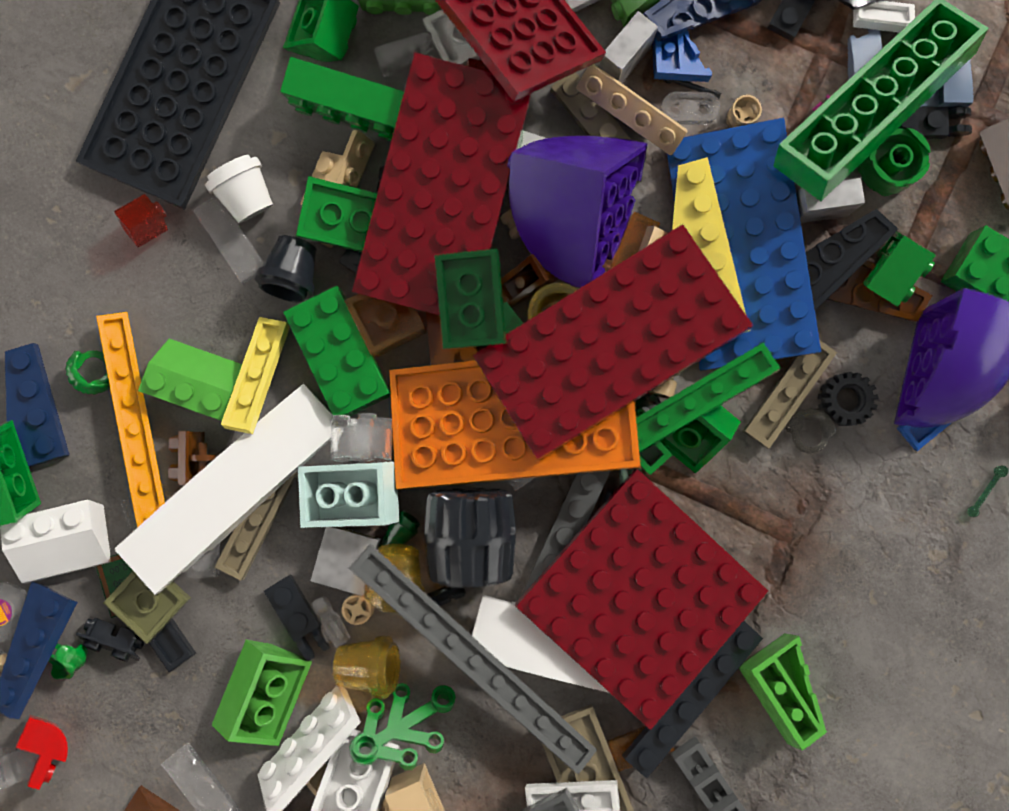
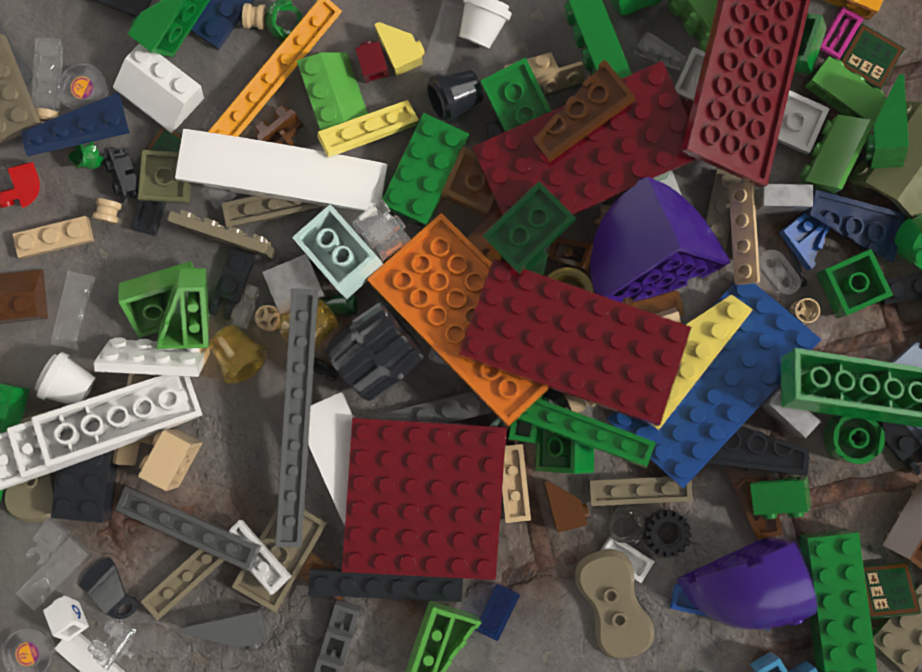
camera: 45 degrees right, 0 degrees up
green plant [349,683,456,770] -> none
none -> tan plate [13,216,94,259]
none -> tan wheel [92,198,122,224]
none -> bright green wedge [156,268,209,349]
none -> dark tan plate [167,210,276,260]
none -> tan wheel [242,3,267,30]
none -> dark red brick [355,41,389,83]
none -> light yellow slope [374,22,425,76]
none -> clear blue plate [475,582,520,642]
none -> tan plate [502,444,531,523]
none -> reddish brown wing [533,59,636,162]
none -> reddish brown slope [543,480,590,533]
none -> dark tan plate [575,549,655,660]
none -> white tile [600,533,654,583]
none -> green brick [816,249,893,318]

